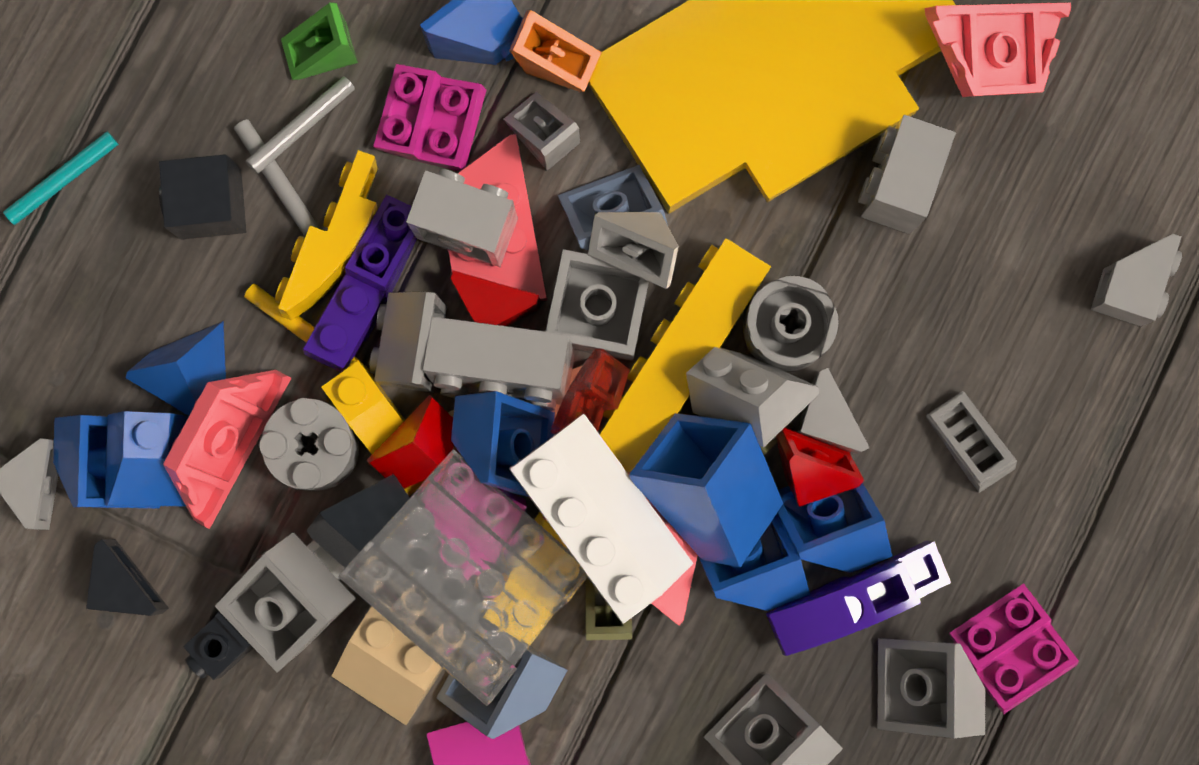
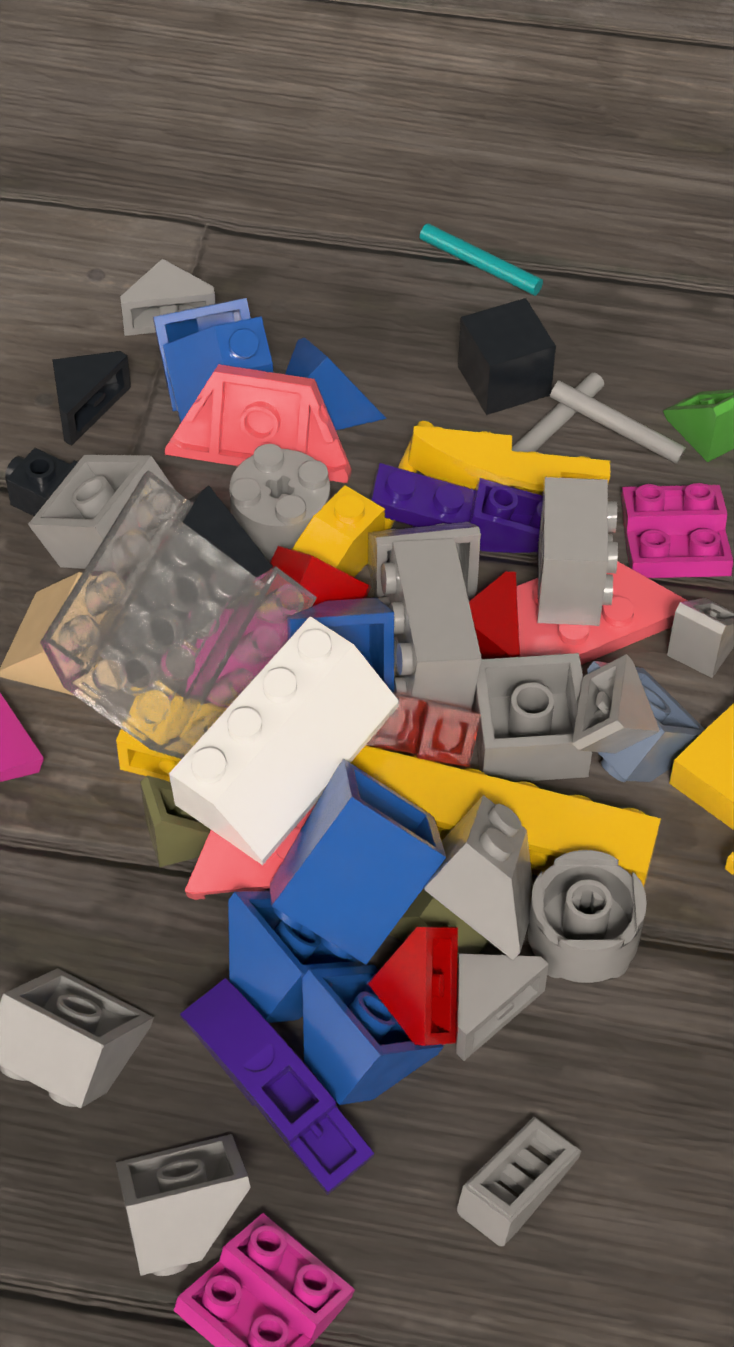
camera: 70 degrees right, 30 degrees down
sand blue slope [437,619,568,739] -> none

